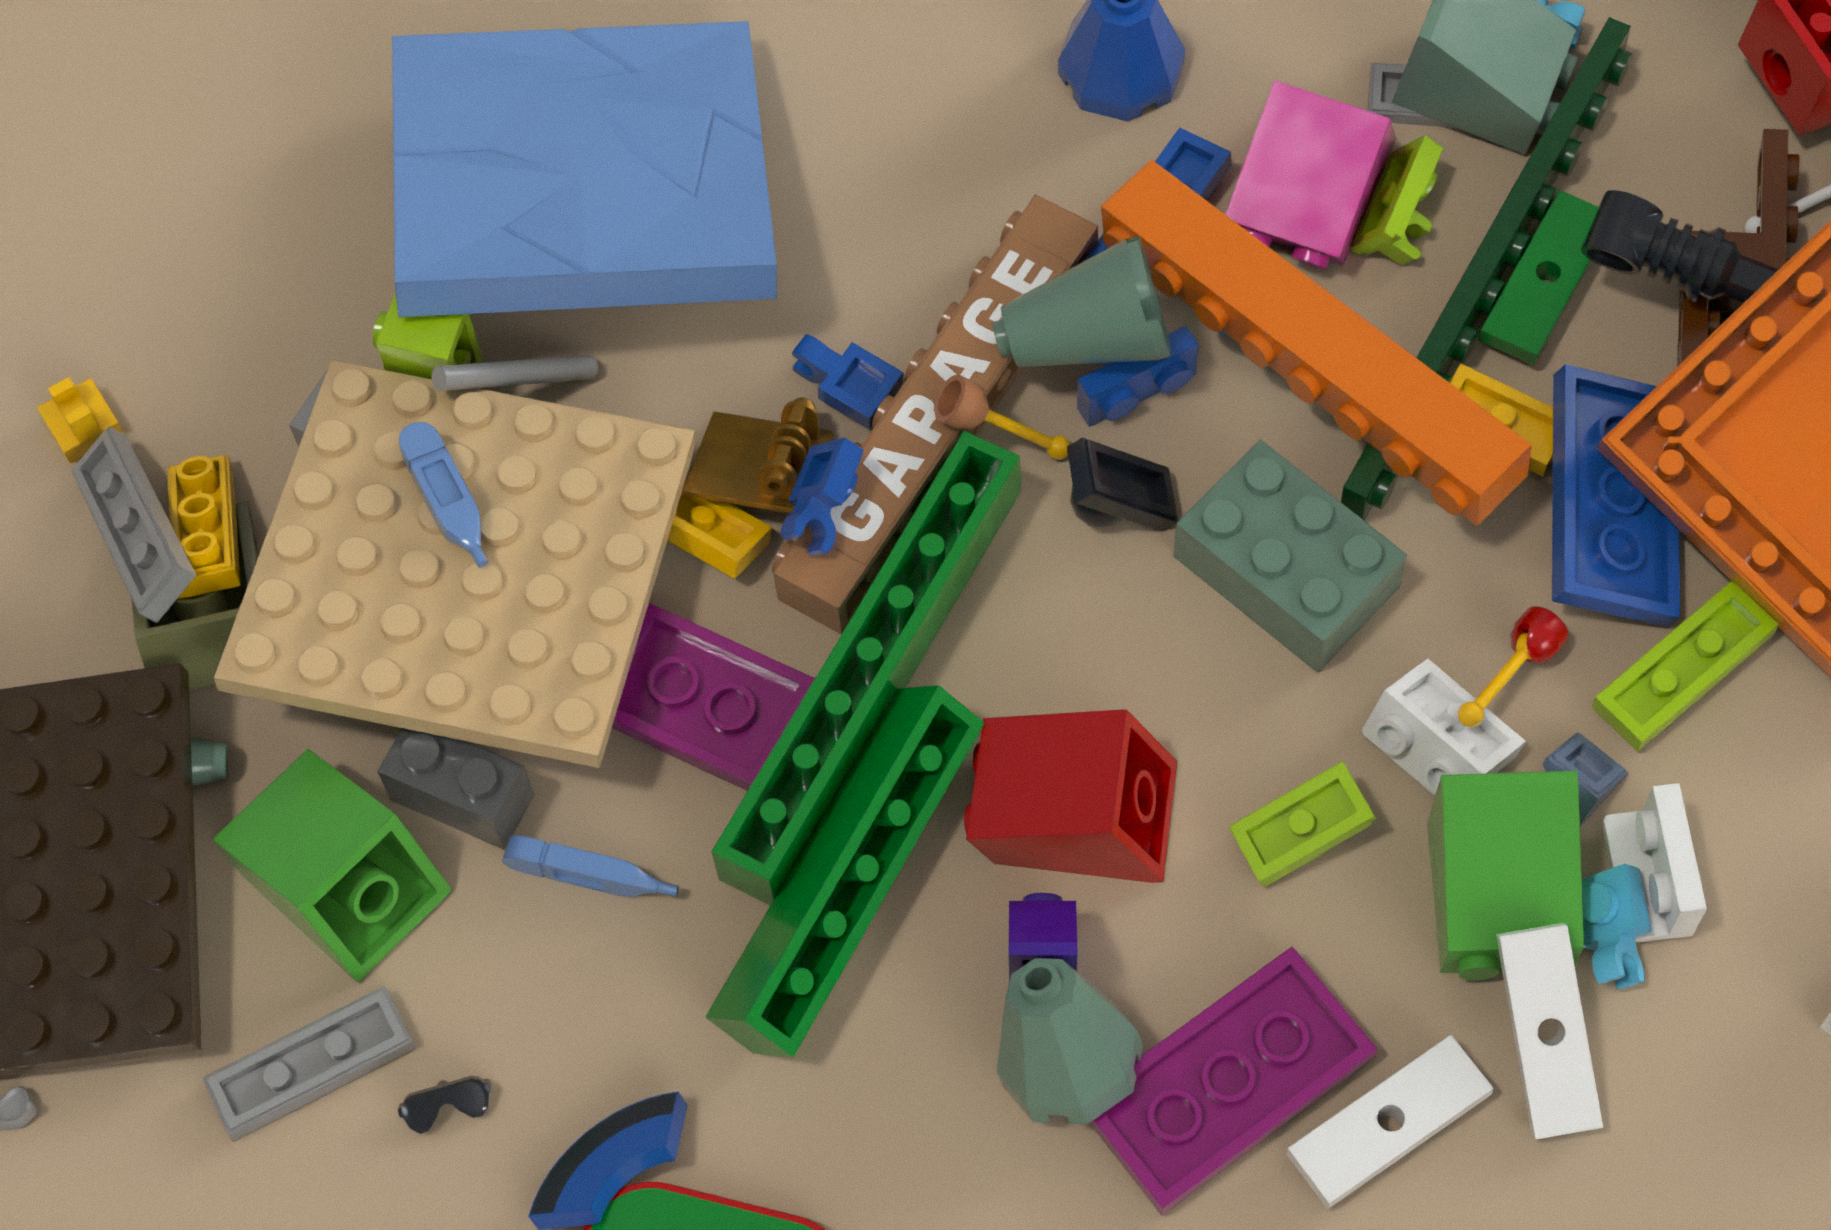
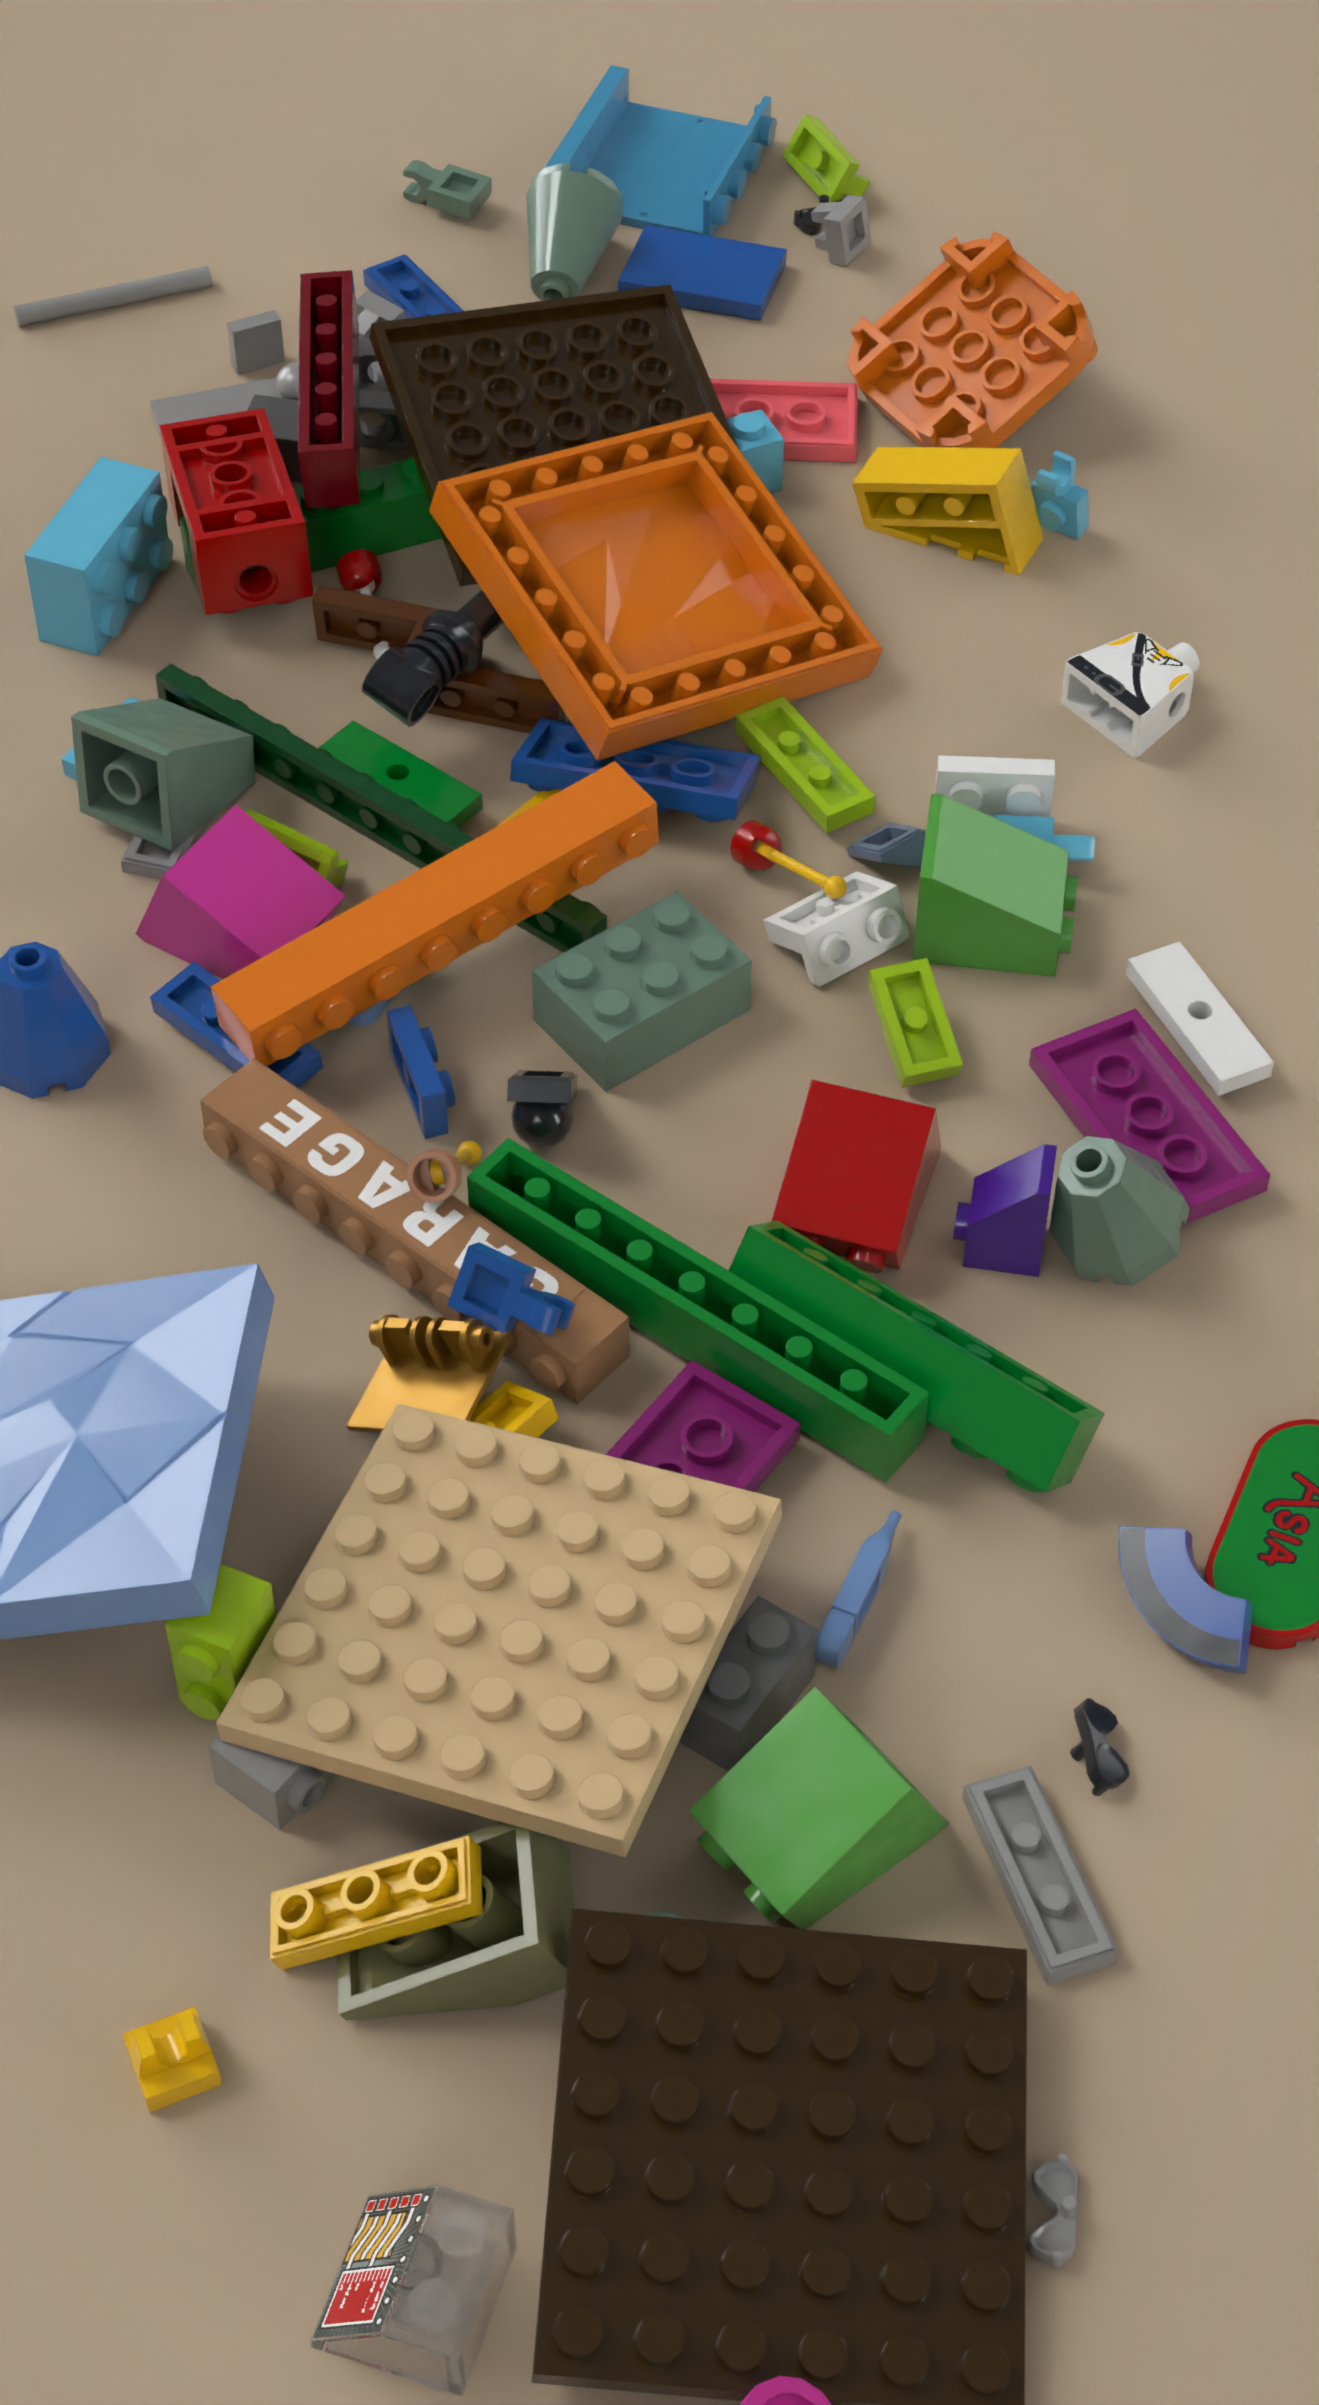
camera: 85 degrees left, 15 degrees down
light grey tile [72,426,197,623] -> none
medium blue piece [399,422,488,568] -> none
light grey bar [432,355,598,391] -> none
blue plate [792,334,904,430] -> none
sand green cone [992,236,1171,367] -> none
white tile [1496,923,1603,1140] -> none

